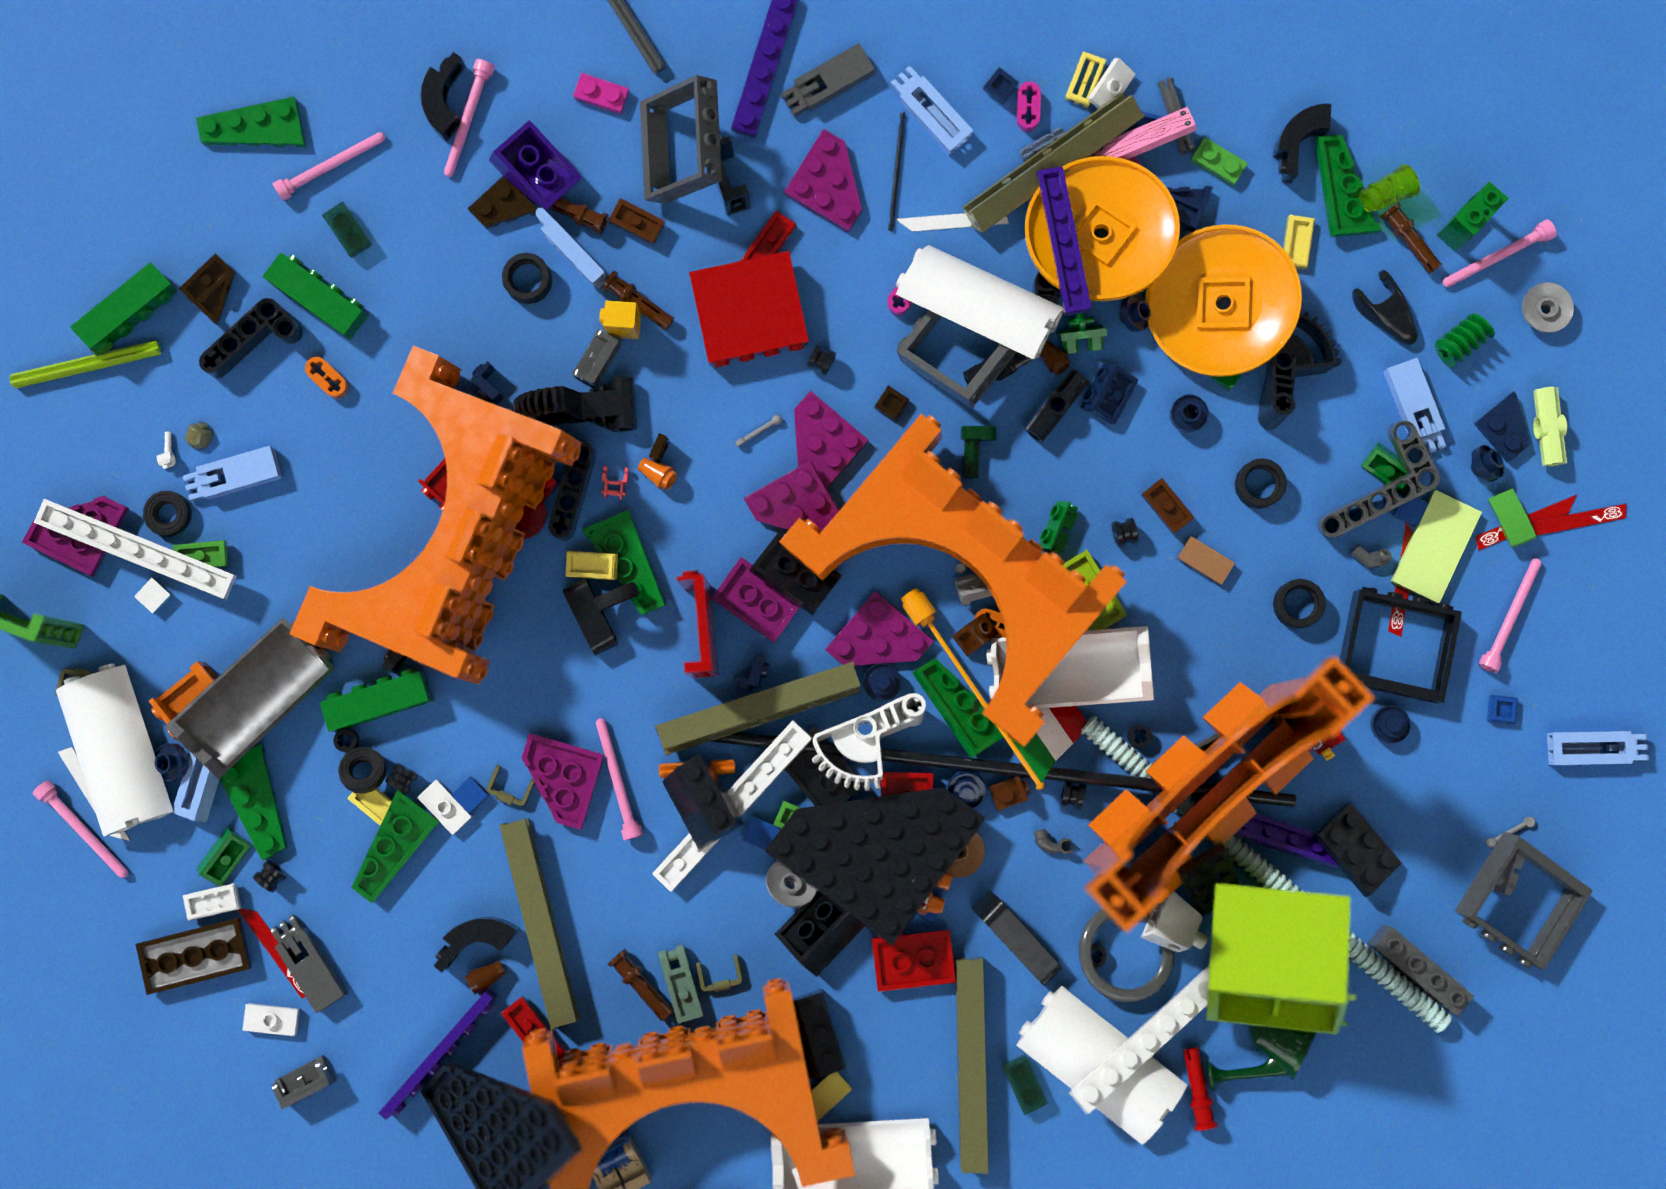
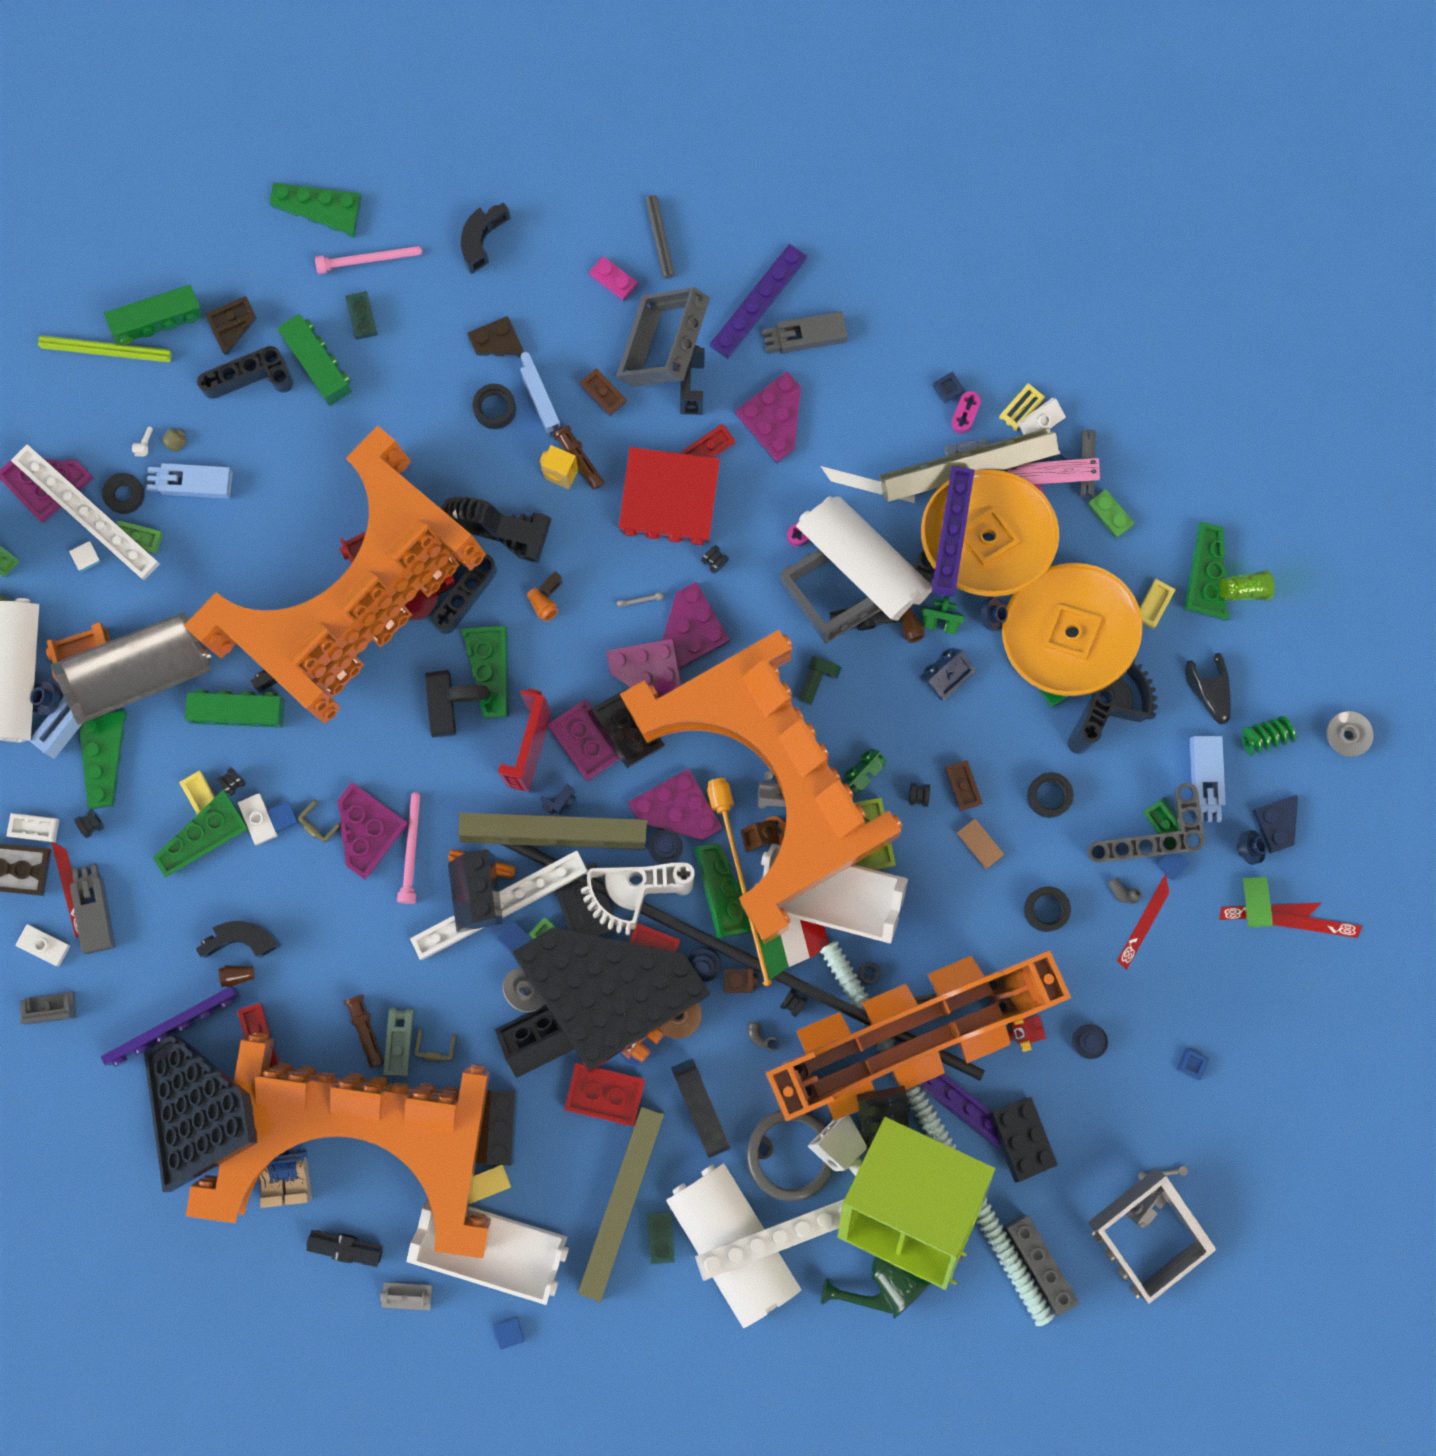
camera: 15 degrees right, 5 degrees down
green slope [197,827,252,887] -> none
orange beam [305,357,349,399] -> none
black bush [333,729,360,752] -> none
black tyre [338,747,387,794] -> none
bright pink piece [444,59,495,177] -> none
dark blue bracket [470,361,504,404] -> none
dark purple slope [489,120,583,211] -> none
olive tile [499,818,580,1030] -> none
reddish brown pin [532,197,609,235] -> none
light yellow tile [565,551,618,580] -> none
dark grey hinge [572,329,622,389] -> none
coral piece [601,465,629,500] -> none
dark brown tile [874,386,909,422] -> none
black piece [888,112,905,231] -> none
light blue hinge [890,66,973,156] -> none
black piece [1025,369,1089,443] -> none
dark blue wing [1167,186,1213,232] -> none
dark blue plate [1170,395,1209,433] -> none
red pin [1183,1047,1218,1131] -> none
black arch [1273,104,1331,183] -> none
black window [1339,587,1462,704] -> none
reddish brown pin [1380,202,1442,274] -> none
yellowish green tile [1390,490,1482,604] -> none
green window [1437,181,1509,252] -> none
bright pink piece [1442,219,1557,287] -> none
bright pink piece [1478,558,1542,673] -> none
yellowish green piece [1533,387,1567,467] -> none
light blue hinge [1547,731,1649,765] -> none

